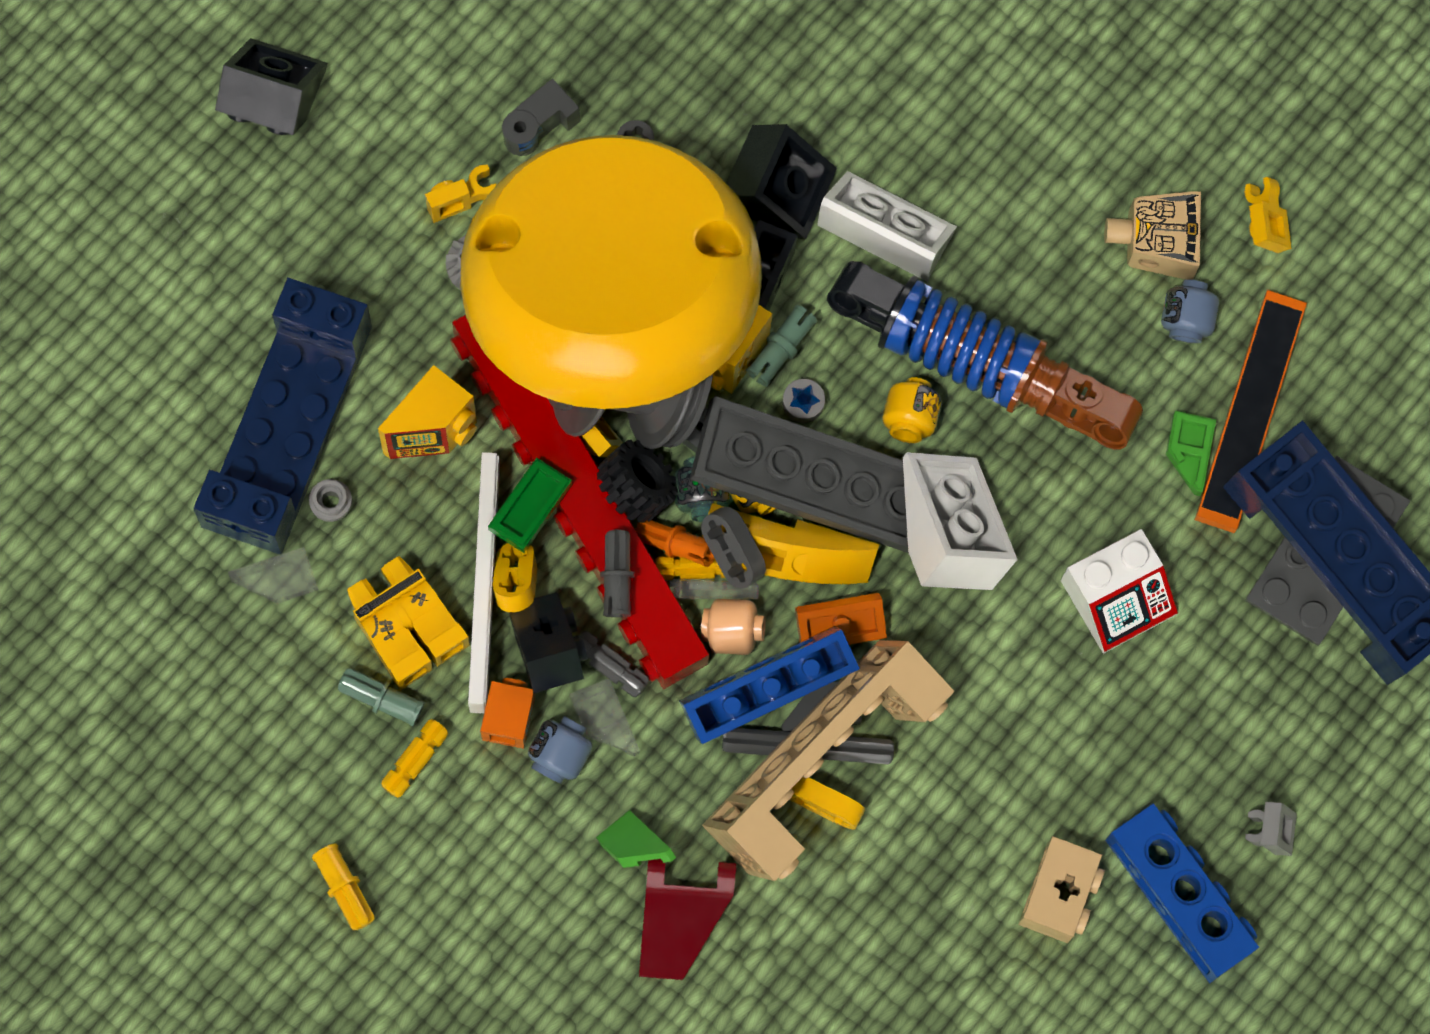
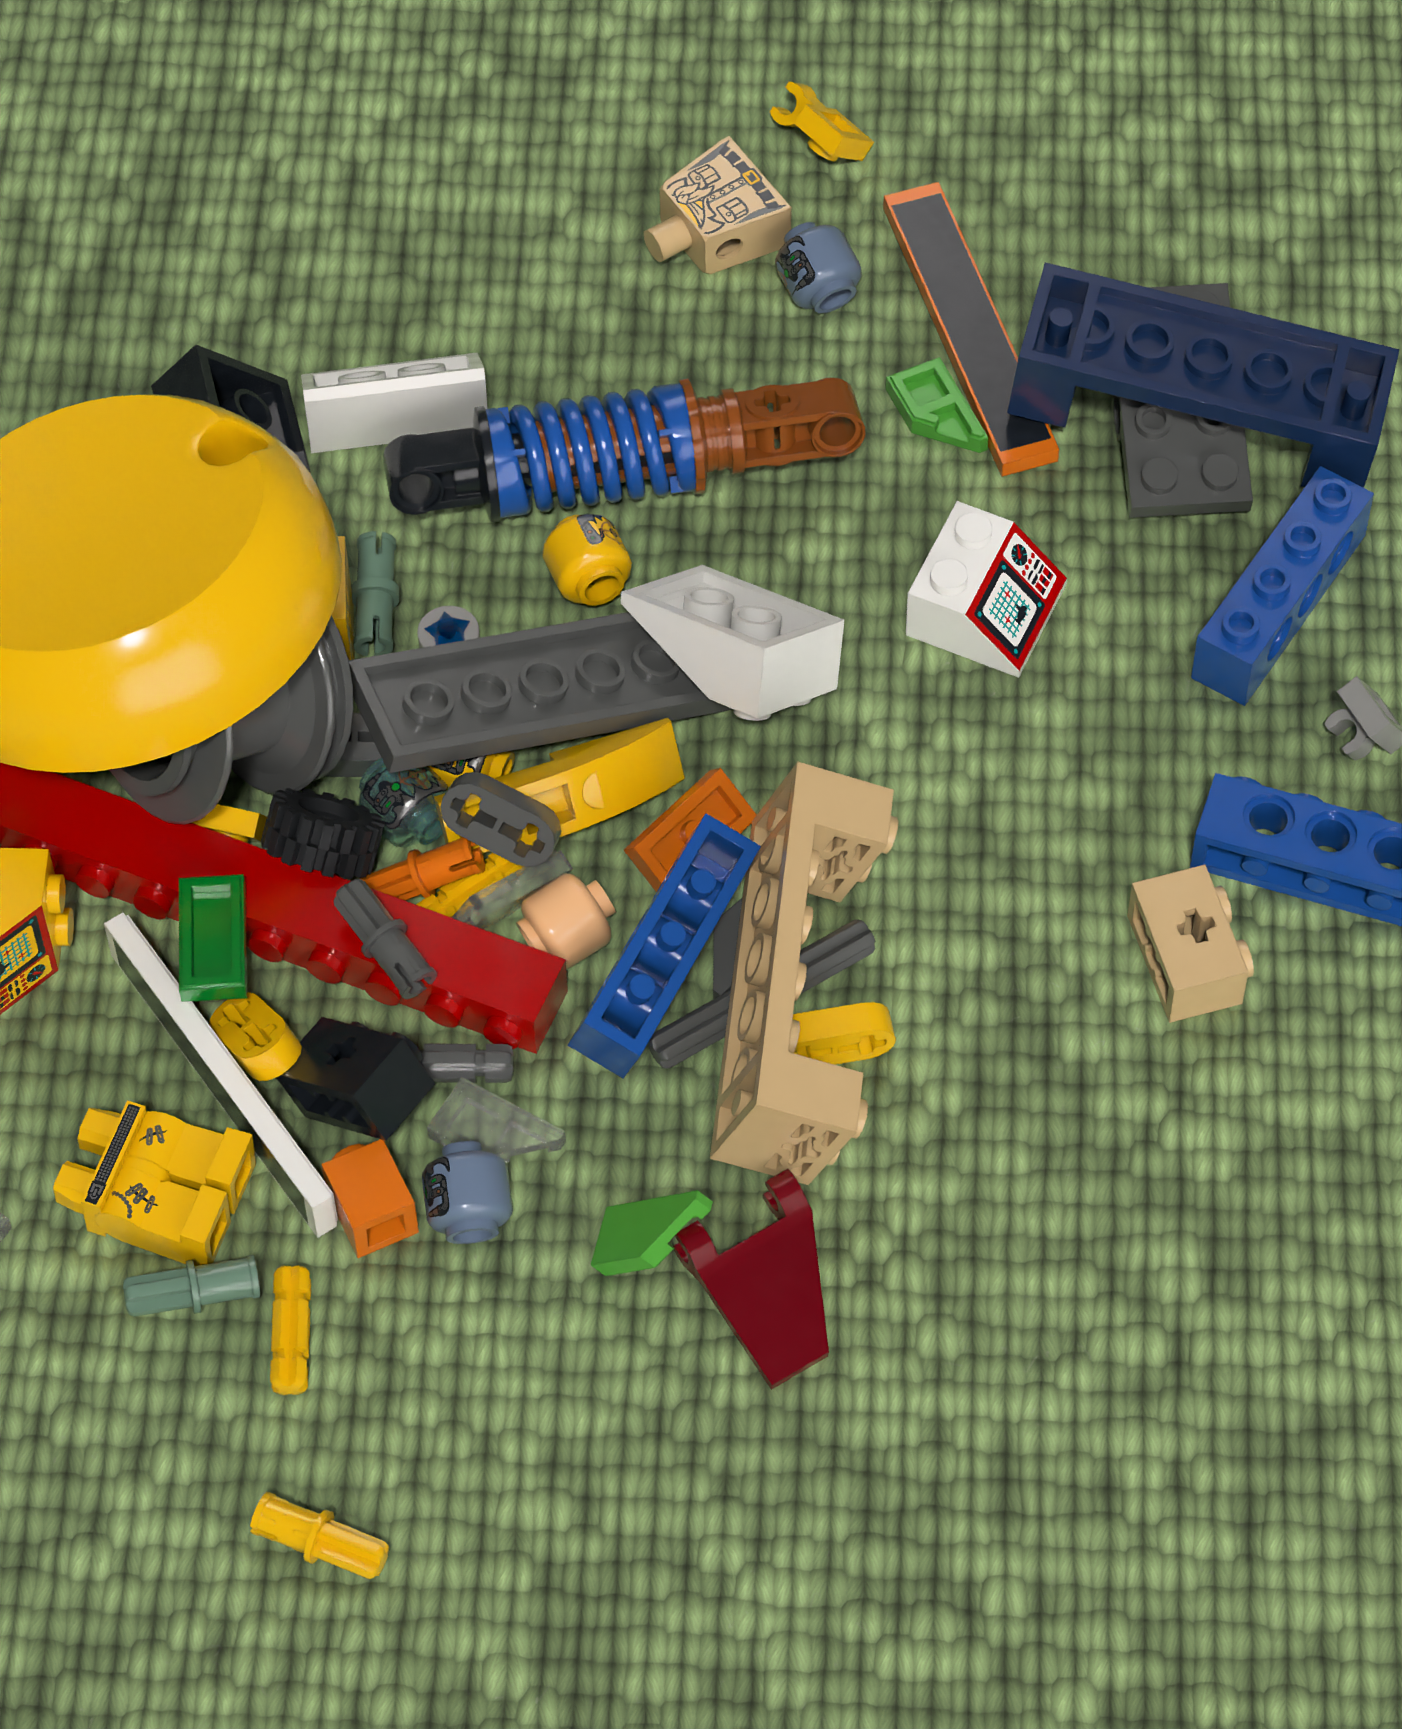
camera: 30 degrees left, 15 degrees down
none -> blue brick [1191,466,1374,706]

